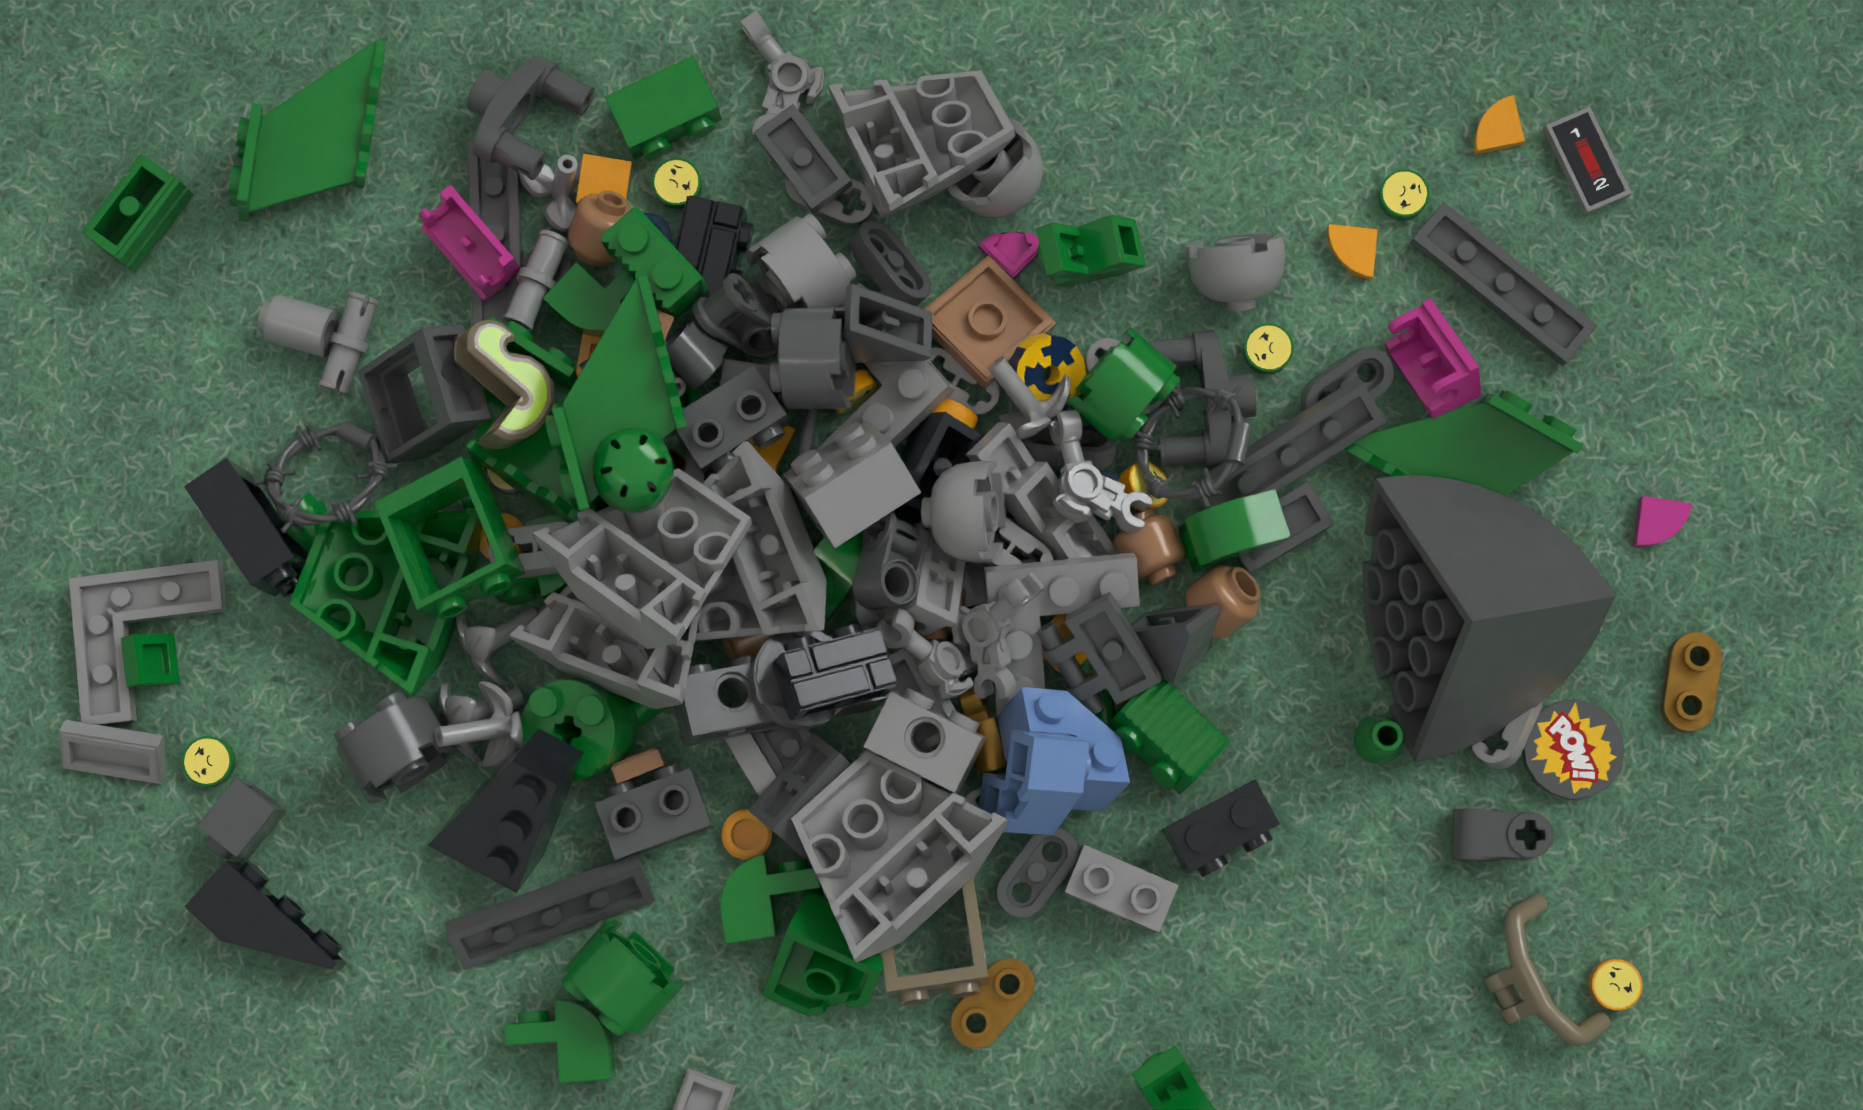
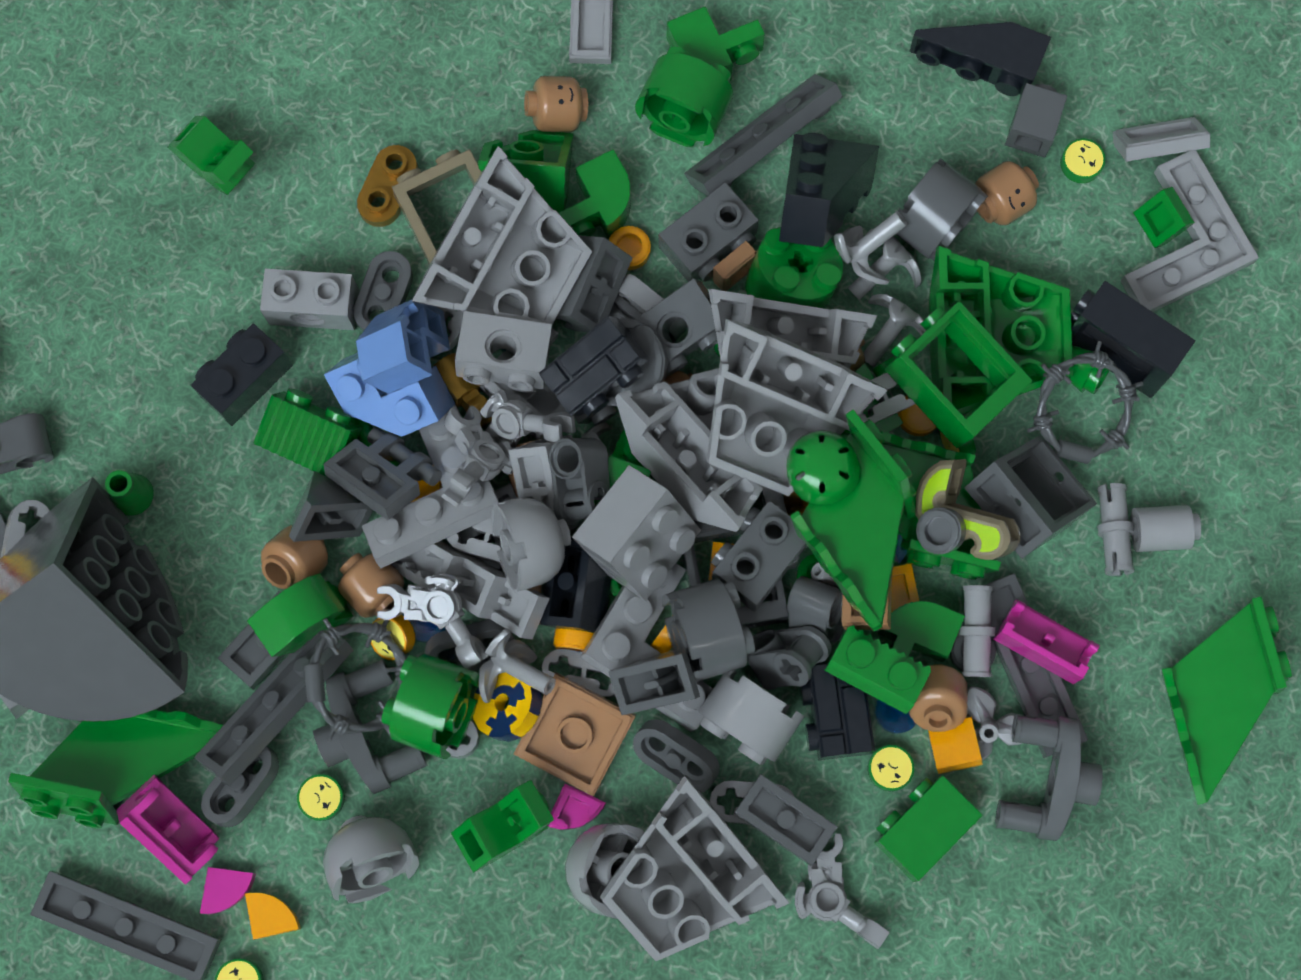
camera: 160 degrees right, 5 degrees down
none -> dark pink tile [200,867,256,914]
none -> medium nougat head [524,76,588,132]
none -> dark grey tile [916,507,966,554]
none -> medium nougat head [975,161,1039,226]

